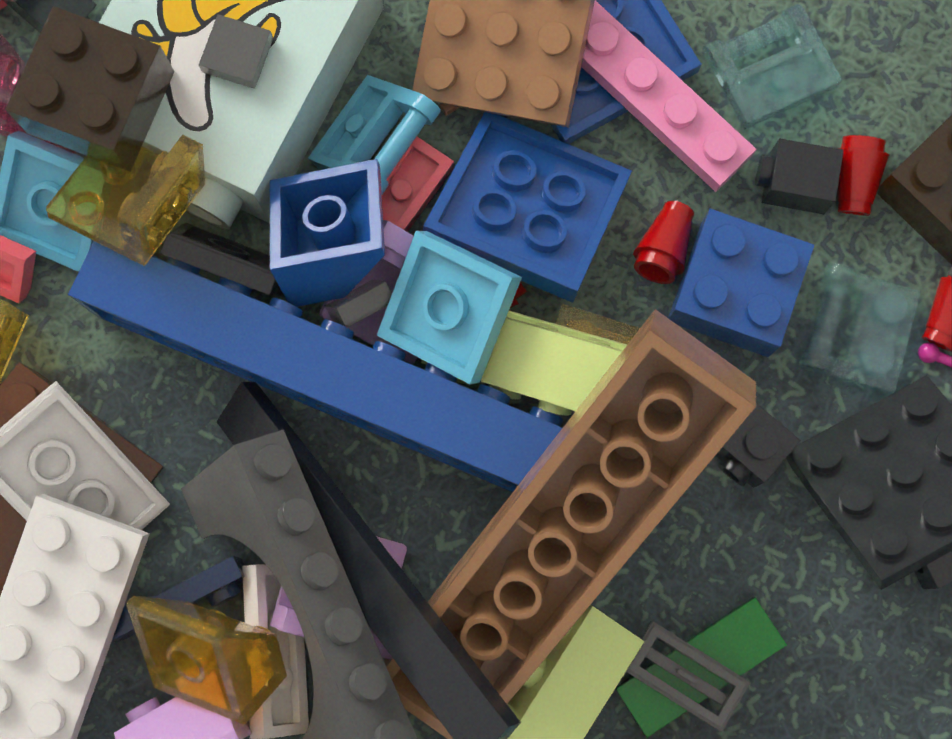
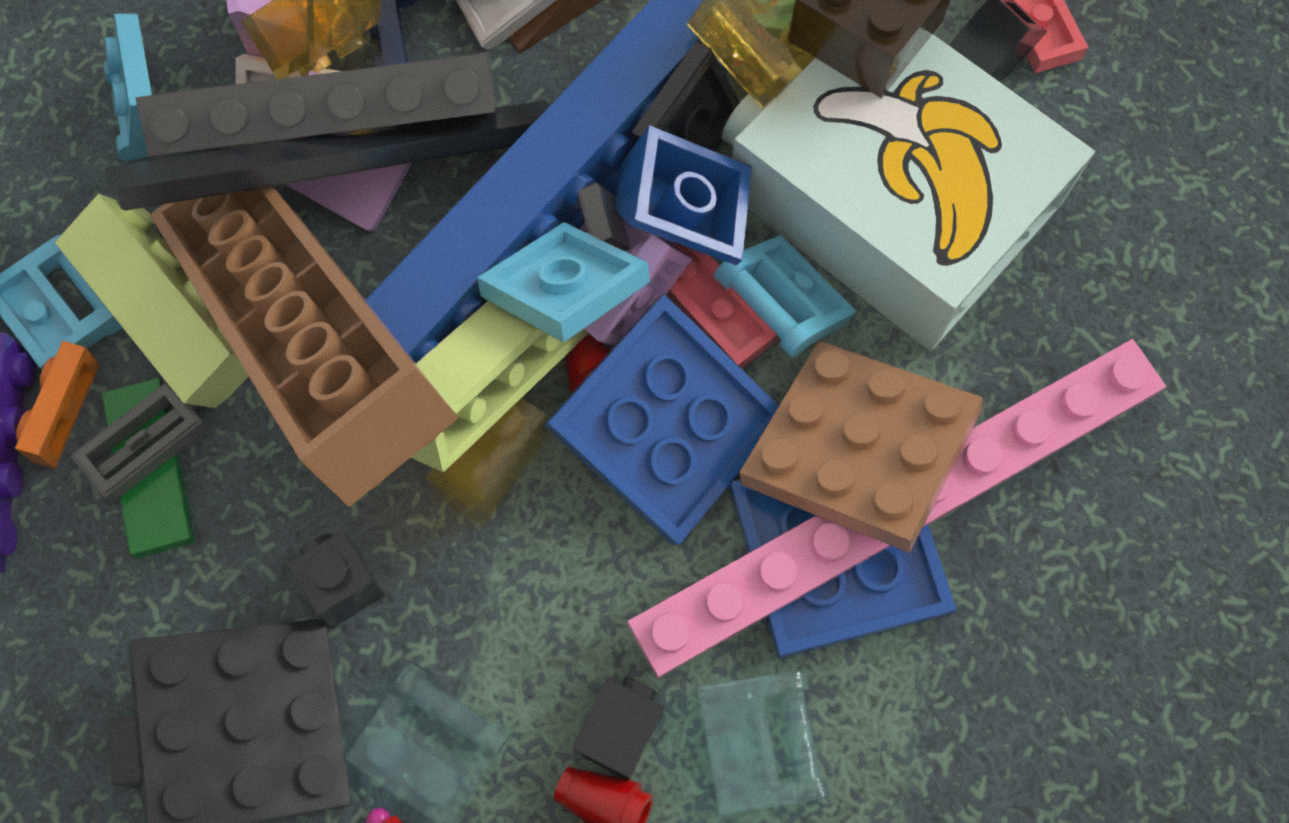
camera: 105 degrees right, 10 degrees down
dark grey tile [199,14,273,89] -> none
red cone [633,201,694,284] -> none
blue brick [668,208,814,357] -> none

